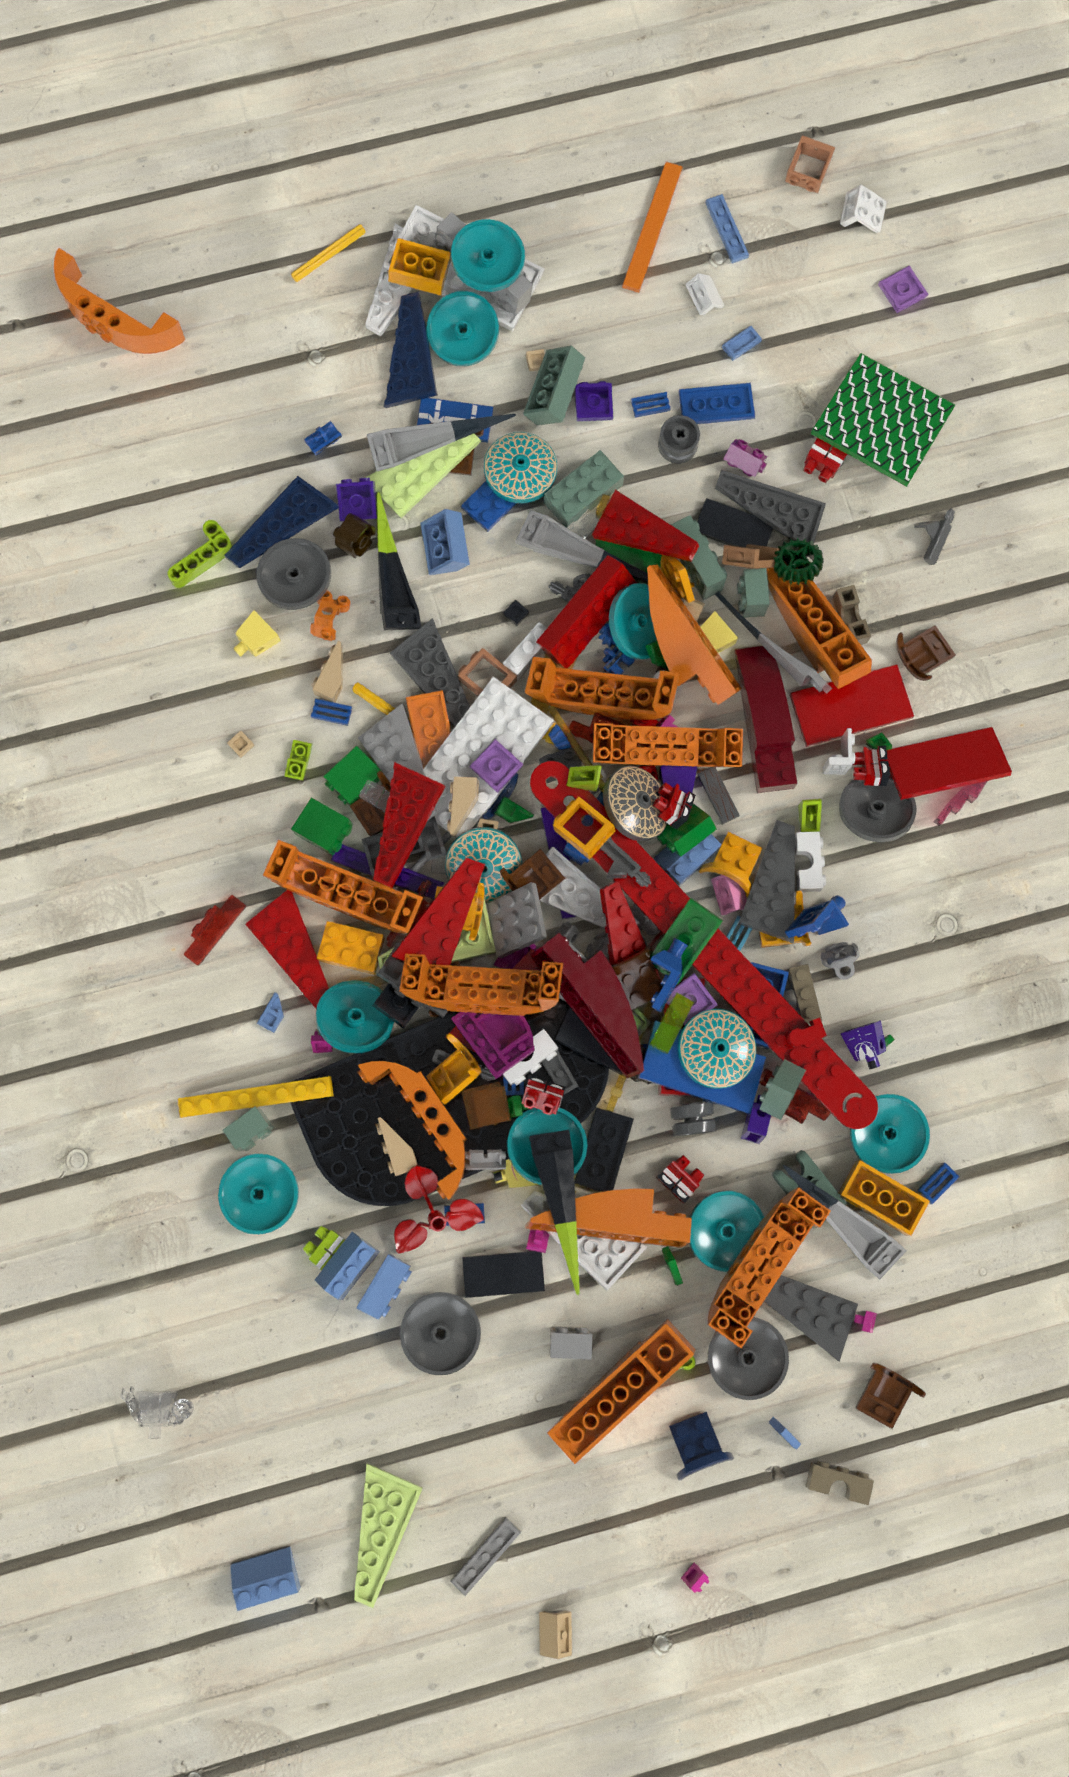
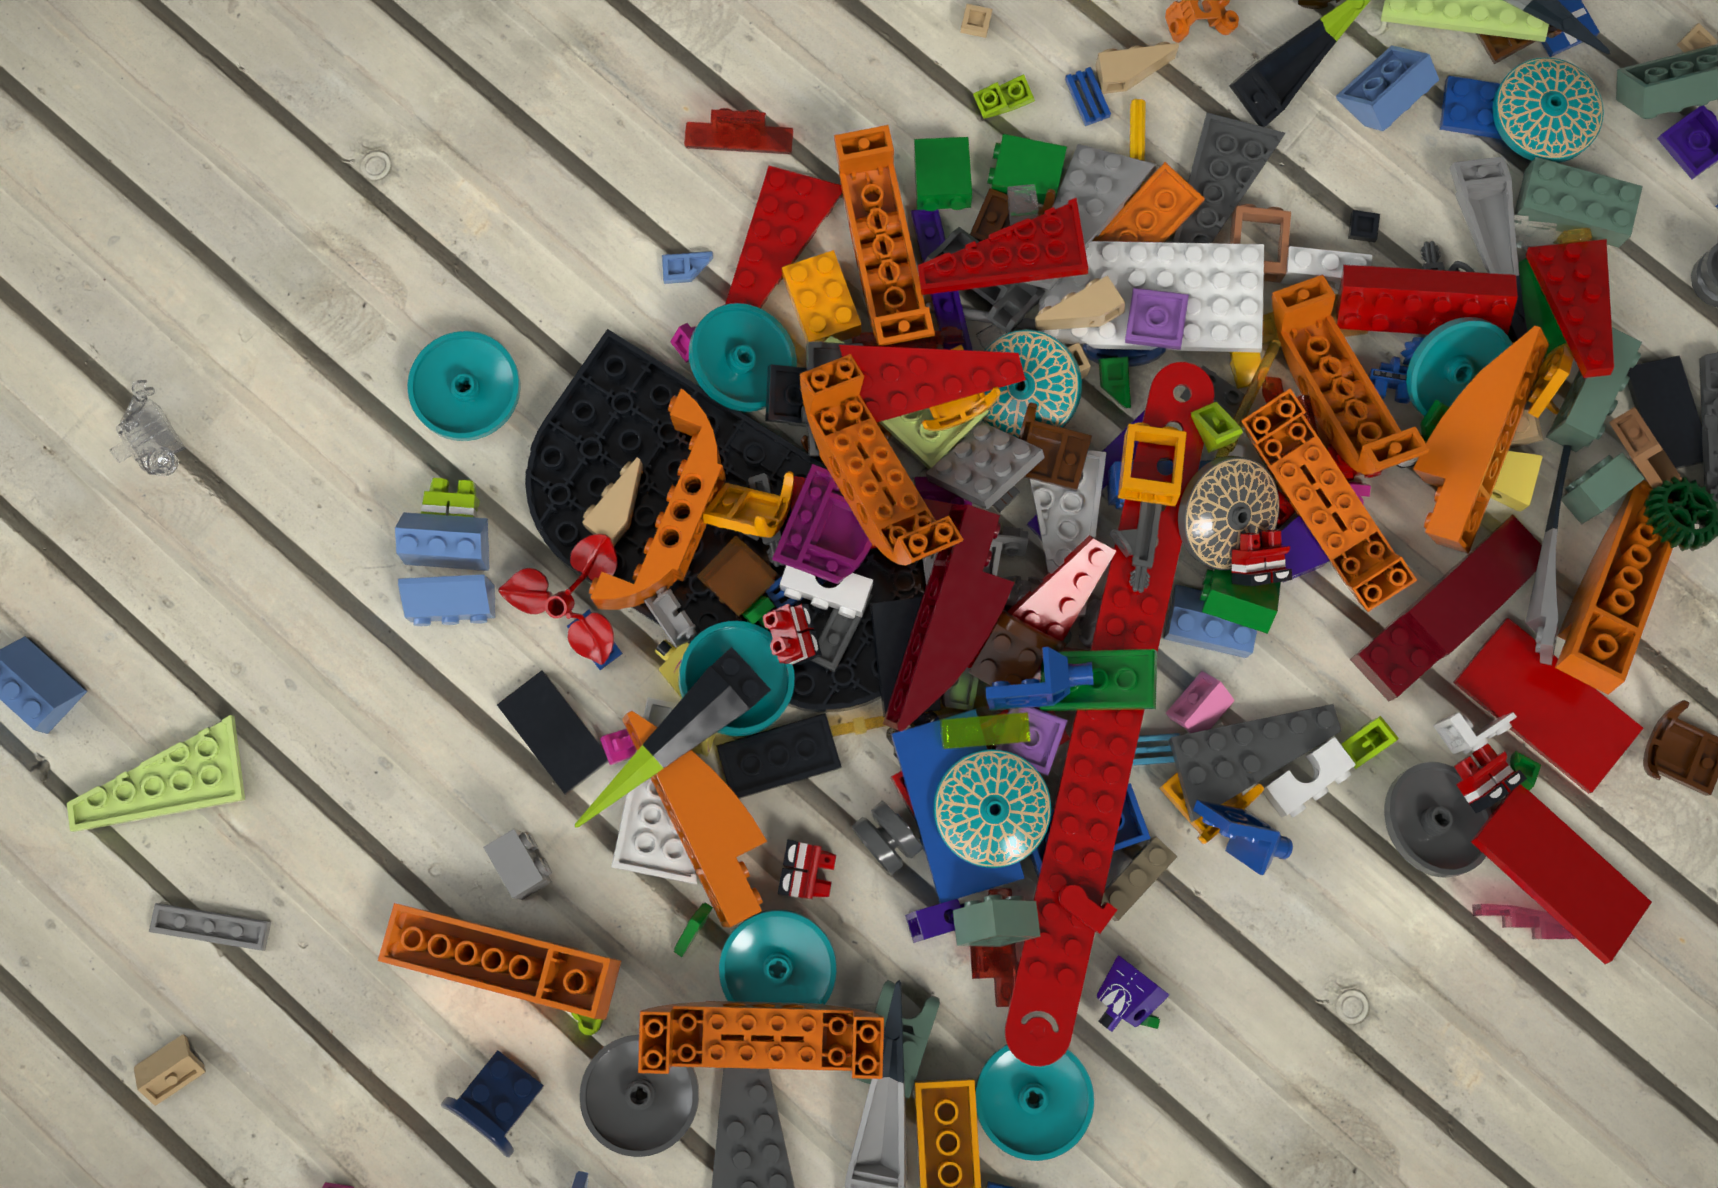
camera: 60 degrees right, 0 degrees up
yellow plate [178,1076,334,1118] -> none
sand green brick [223,1106,274,1151] -> none
dark grey dish [400,1292,481,1375] -> none
blue piece [548,724,572,750] -> none
dark grey tile [697,767,740,825] -> none
light orange piece [698,832,763,897] -> none
light grey tile [821,942,860,980] -> none
dark tan arch [833,585,871,645] -> none

